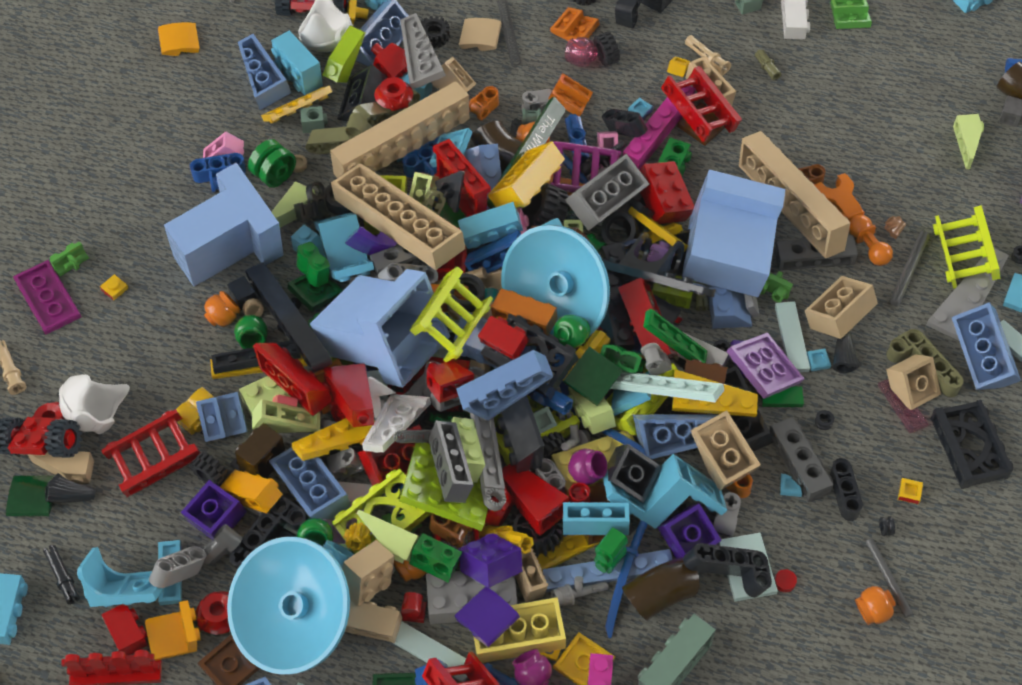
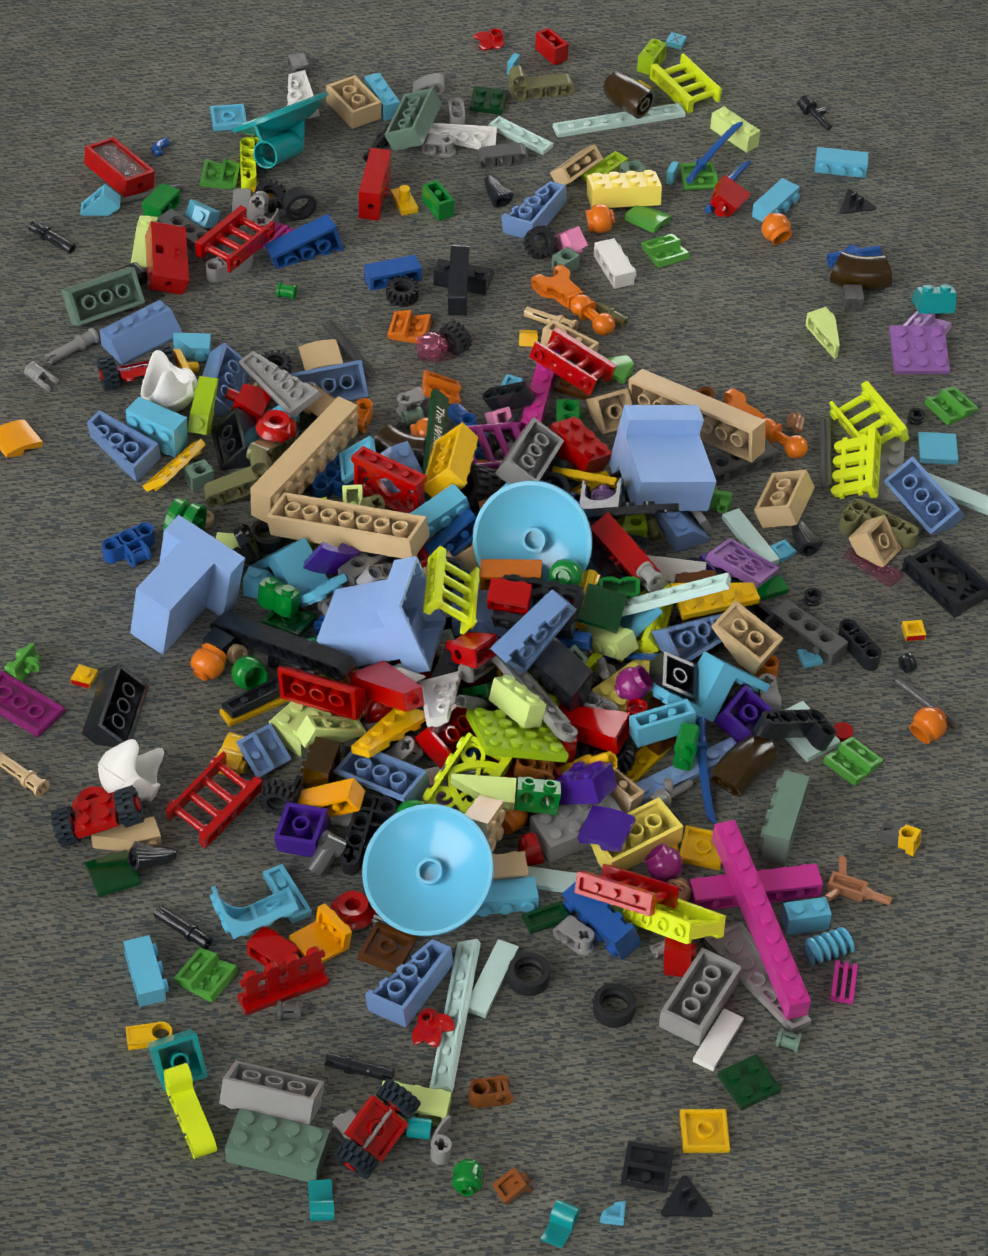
camera: 25 degrees left, 10 degrees down
light grey beam [149,546,207,588] -> none
bright pink slope [203,132,244,158] -> none
coral tile [272,395,298,407] -> none
yellow gear [343,522,372,551] -> none
dark grey brick [428,421,473,503] -> none
black piece [435,171,465,213] -> none
green tile [643,309,708,363] -> none
none -> black slope [82,663,149,747]
none -> bright green slope [173,948,239,1003]
none -> medium blue slope [290,360,369,401]
none -> medium azure brick [475,876,539,917]
none -> orange piece [531,264,615,336]
none -> tan slope [586,388,632,434]
none -> bright green slope [602,355,634,384]
none -> orange piece [761,213,792,245]
none -> bright green slope [823,737,884,786]
none -> neon yellow fence [831,426,882,499]

